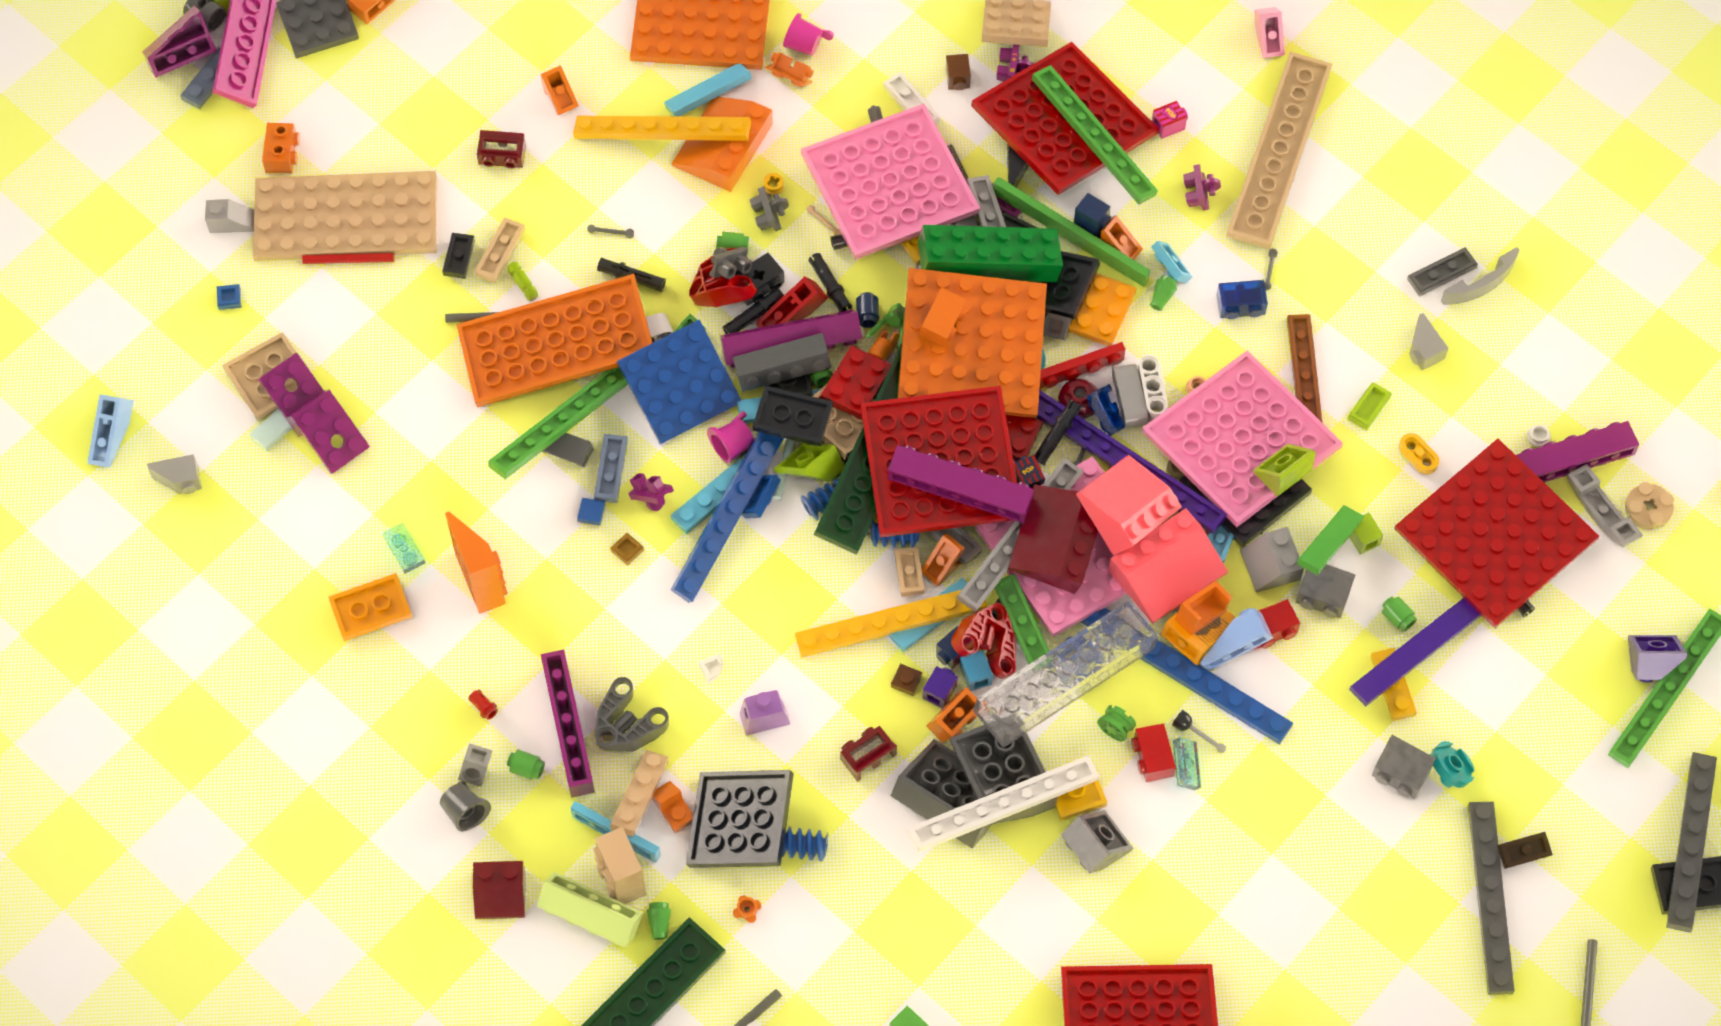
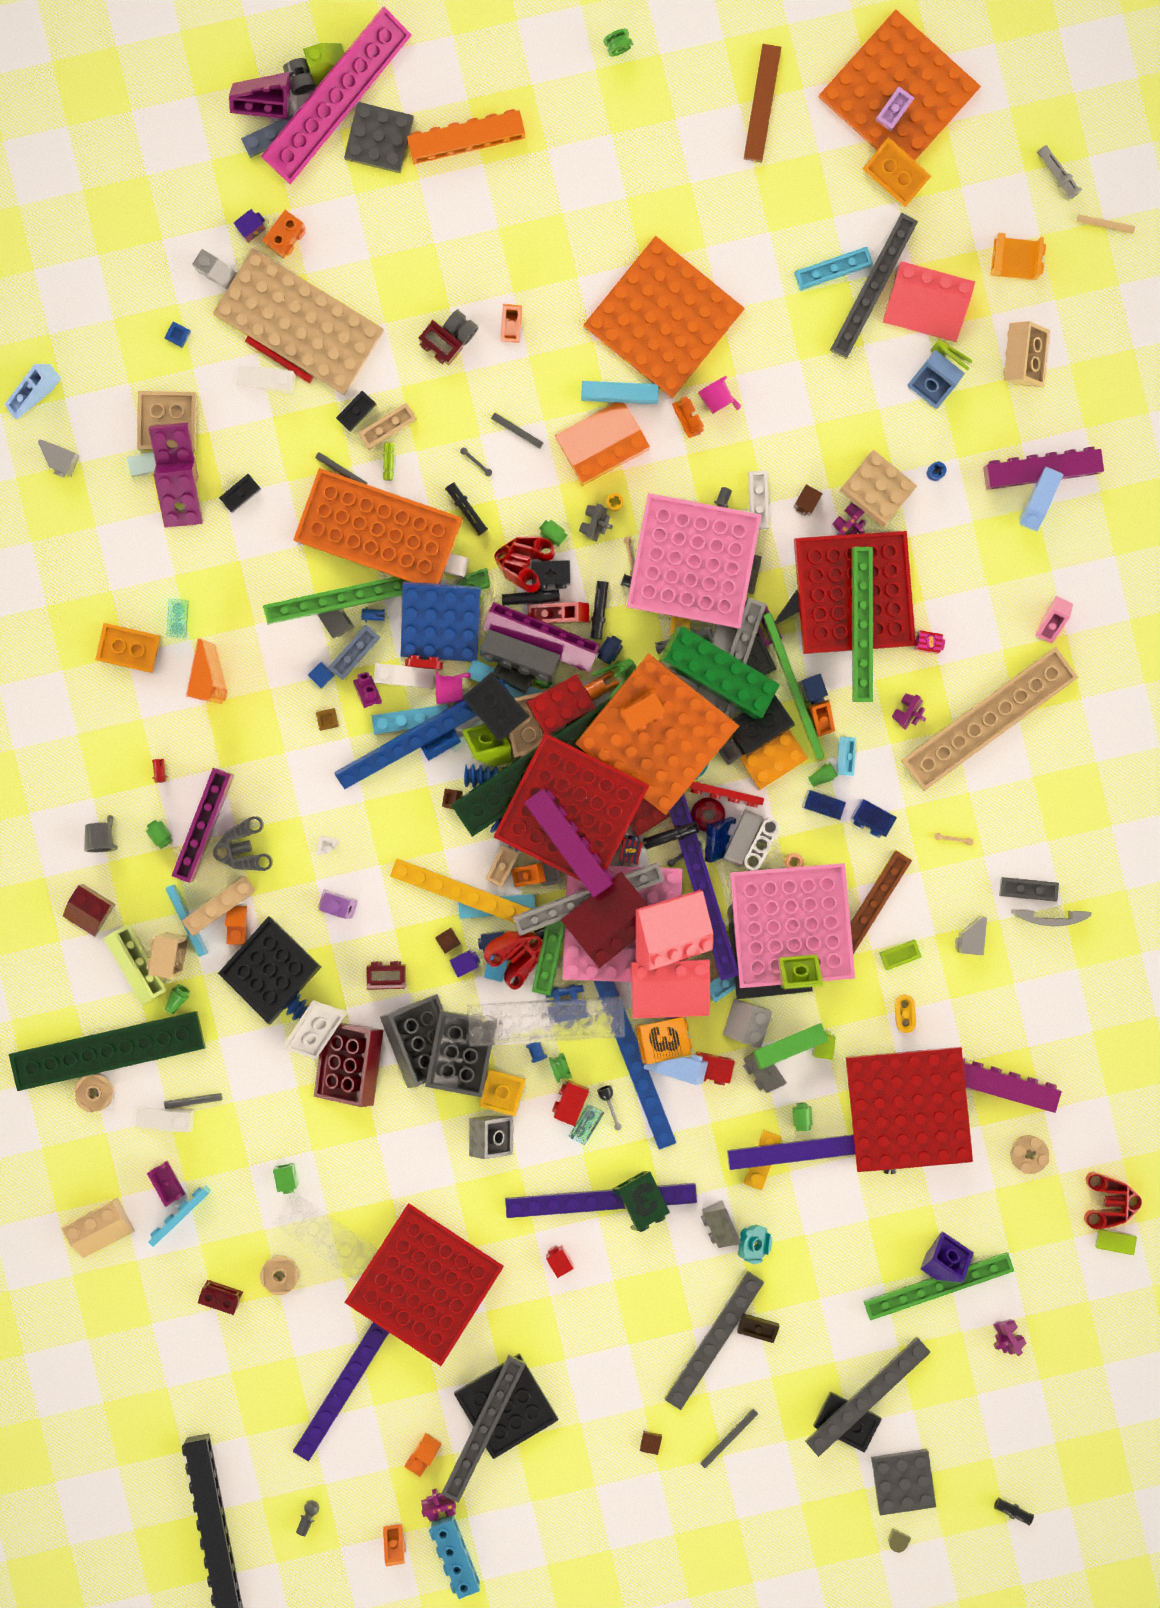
camera: 35 degrees right, 25 degrees up
light grey brick [458,743,493,787] -> none
yellow plate [573,115,751,141] -> none
dark grey hips [709,246,752,279] -> none
orange plate [733,895,762,923] -> none
white plate [908,755,1099,853] -> none
orange brick [926,687,983,743] -> none
orange panel [1175,581,1232,636] -> none
hinge [1263,248,1278,290] -> none
white plate [1527,424,1551,447] -> none
light grey slope [1567,464,1643,548] -> none
none -> black plate [219,473,261,513]
none -> dark purple brick [233,209,266,243]
none -> white slope [236,366,296,395]
none -> white tile [283,1000,346,1059]
none -> dark red slope [313,1023,384,1107]
none -> blue pin [361,607,385,622]
none -> white slope [374,663,435,689]
none -> red plate [405,655,443,670]
none -> reddish brown plate [442,788,463,809]
none -> dark grey wheel [443,309,479,346]
none -> dark grey bar [491,412,544,449]
none -> dark purple plate [505,1183,697,1218]
none -> blue bush [525,1039,548,1063]
none -> red brick [546,1245,574,1279]
none -> dark green panel [612,1171,670,1232]
none -> clear blue brick [801,790,846,820]
none -> tan hinge [934,833,974,845]

